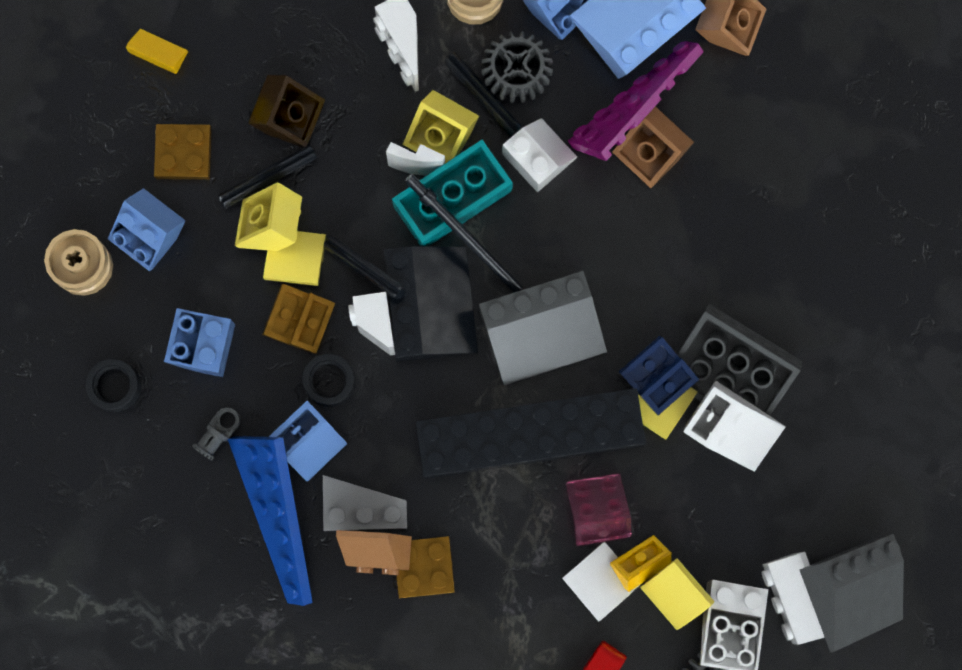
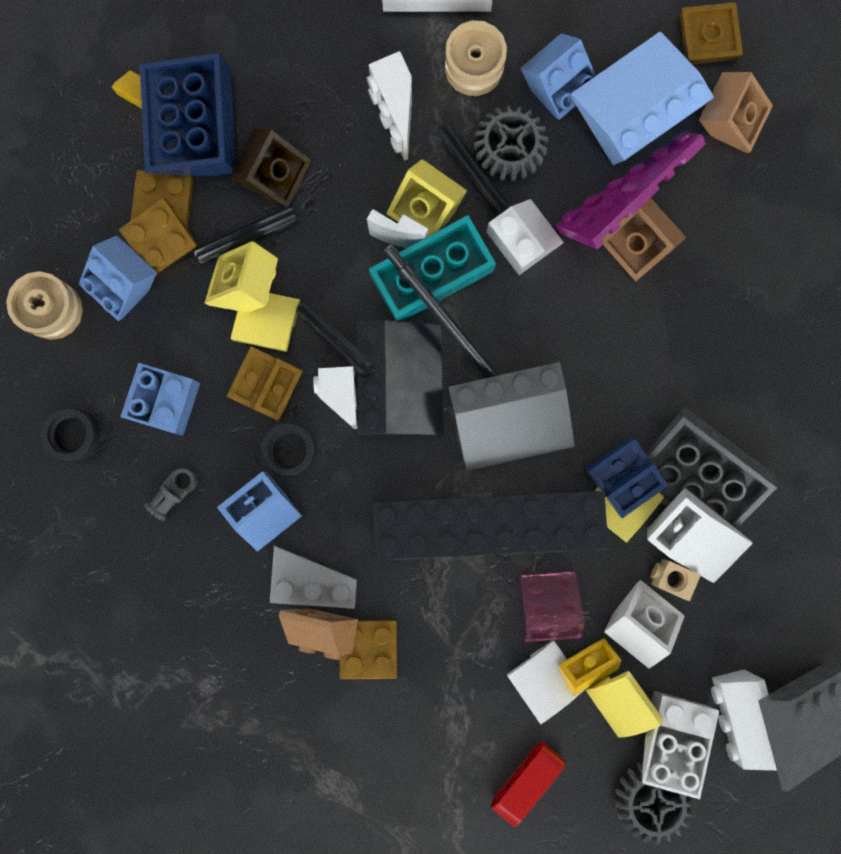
camera: 10 degrees right, 5 degrees up
blue wing [228,436,313,606] -> none
none -> pearl gold plate [119,198,199,275]
none -> dark blue slope [140,53,236,176]
none -> white slope [604,580,685,669]
none -> tan brick [651,559,701,601]

